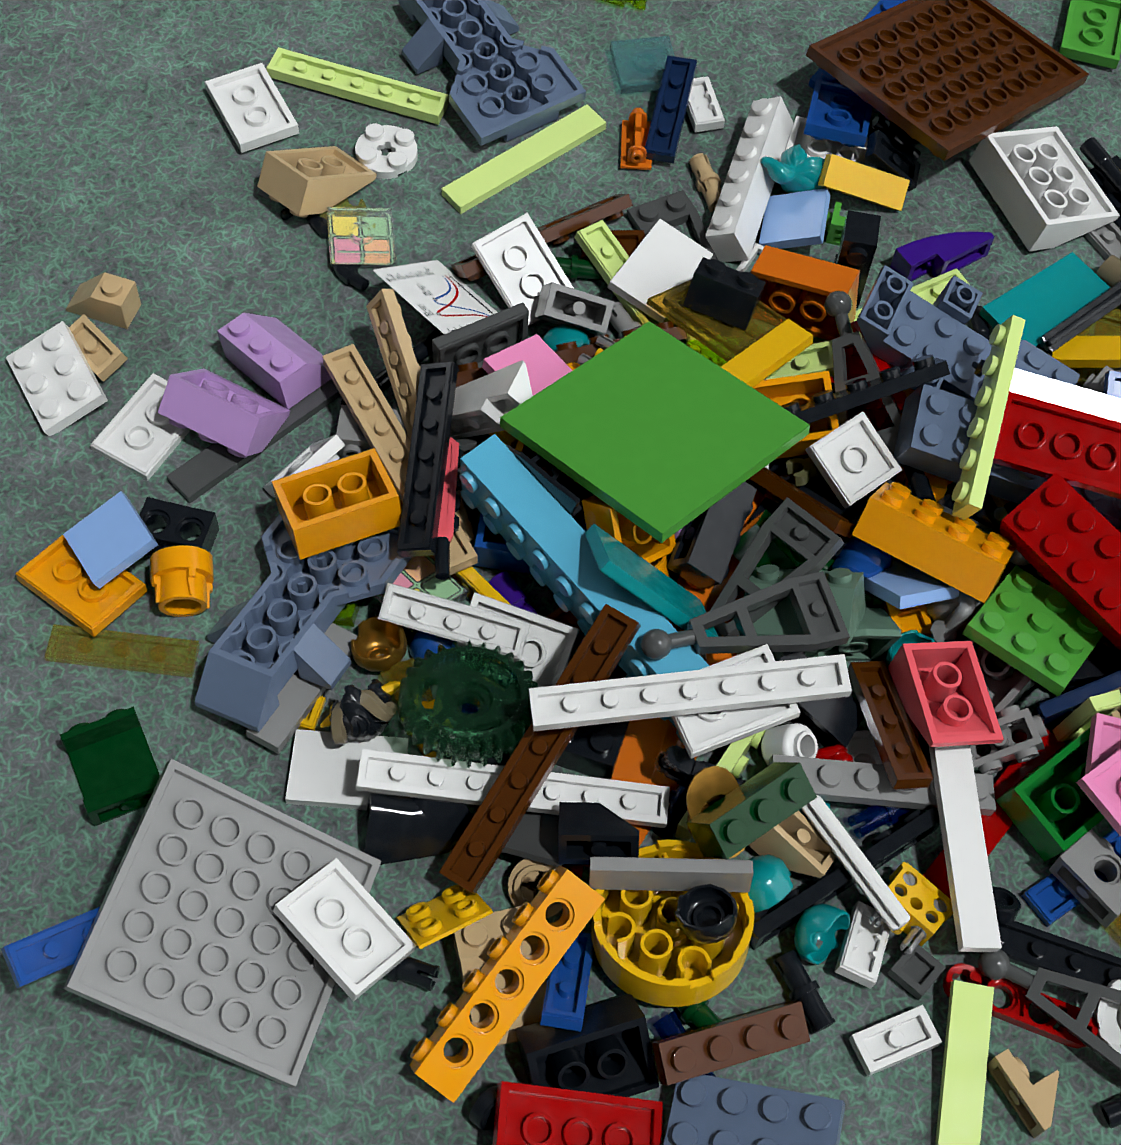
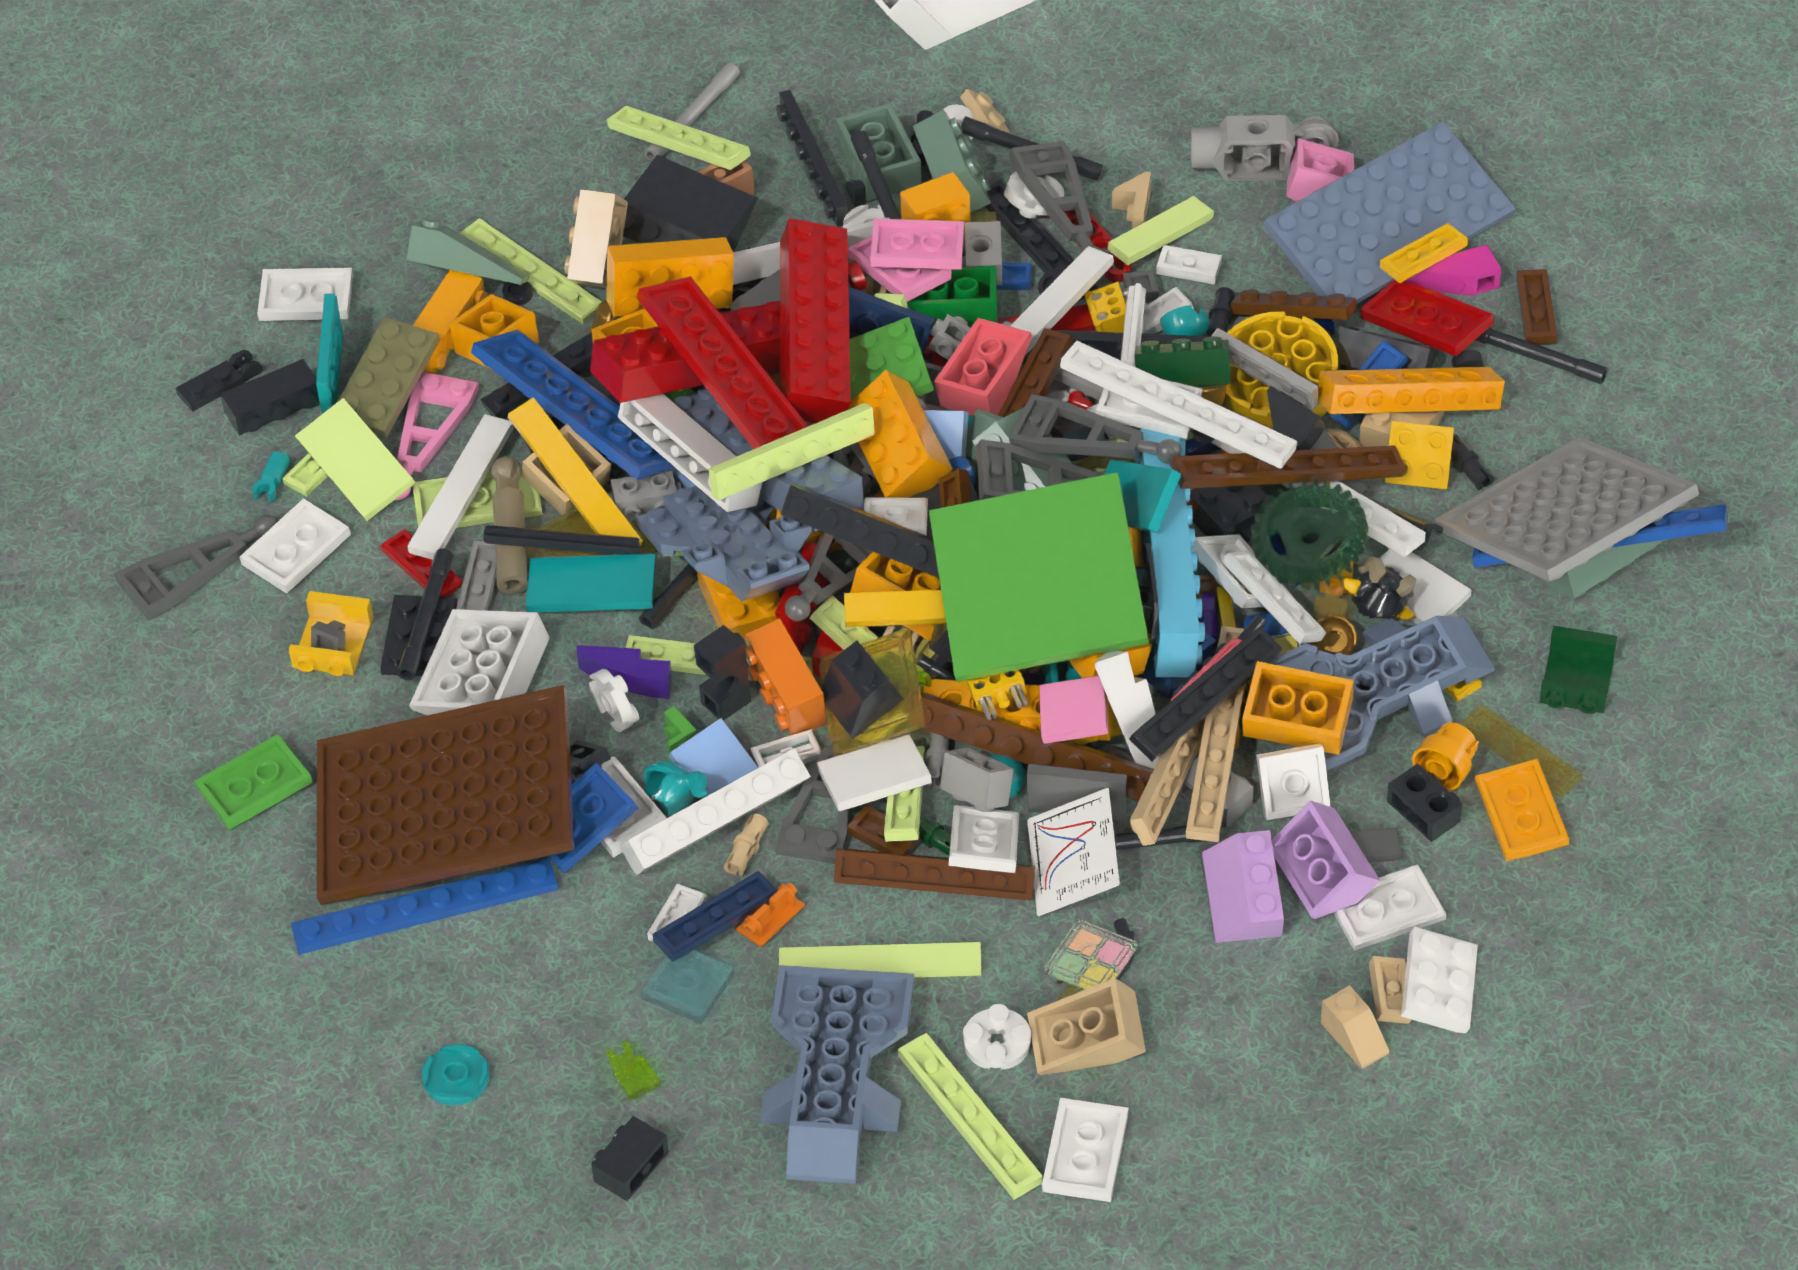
camera: 135 degrees left, 10 degrees down
light blue tile [63,491,158,589] -> none
white plate [273,858,417,1002] -> none
black hair [674,884,738,944] -> none
yellow tile [818,154,910,211] -> none
none -> white plate [589,669,639,732]

